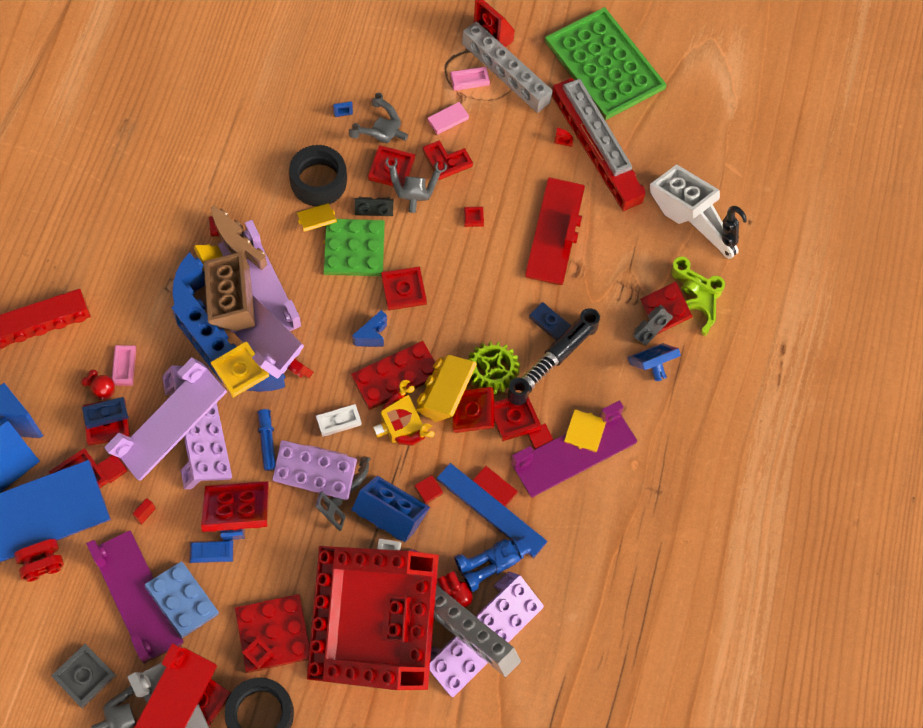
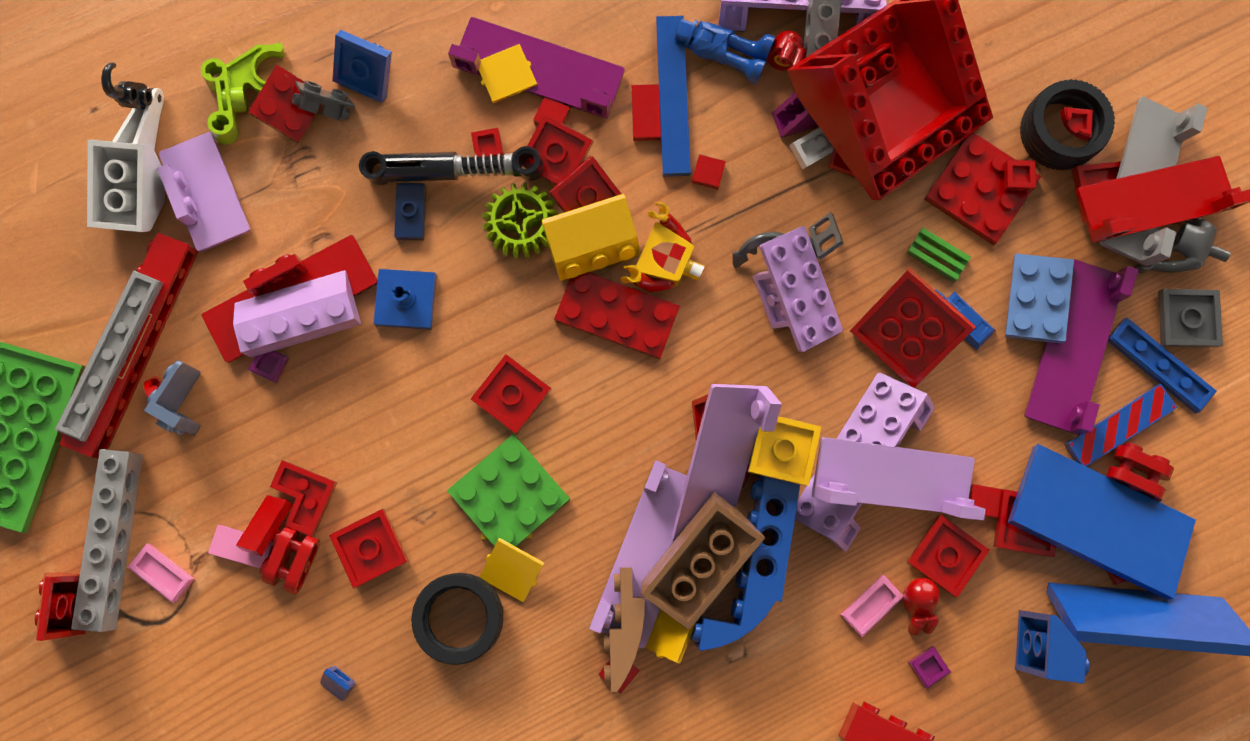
camera: 130 degrees left, 15 degrees up
dark blue plate [82,397,129,429] -> none
red tile [133,498,156,525] -> none
blue axle [257,409,276,471] -> none
white plate [316,404,362,437] -> none
dark grey piece [349,93,408,143] -> none
blue slope [351,475,430,542] -> none
blue slope [352,310,387,347] -> none
pearl dark grey hinge [355,196,394,216] -> none
dark grey piece [385,157,447,213] -> none
red tile [464,207,484,227] -> none
none -> sand blue bracket [144,360,201,436]
none -> lavender bracket [157,132,251,252]
none -> lavender slope [233,270,362,358]
none -> red tile [236,495,292,556]
none -> magenta tile [248,351,289,383]
none -> red brick [259,527,320,595]
none -> blue tile [373,269,437,330]
none -> red tile [471,128,504,157]
none -> bright green tile [907,228,971,282]
none -> magenta tile [908,646,951,689]
none -> red tile [1061,107,1093,141]
none -> tile [1064,384,1178,467]
none -> blue tile [1108,317,1217,413]

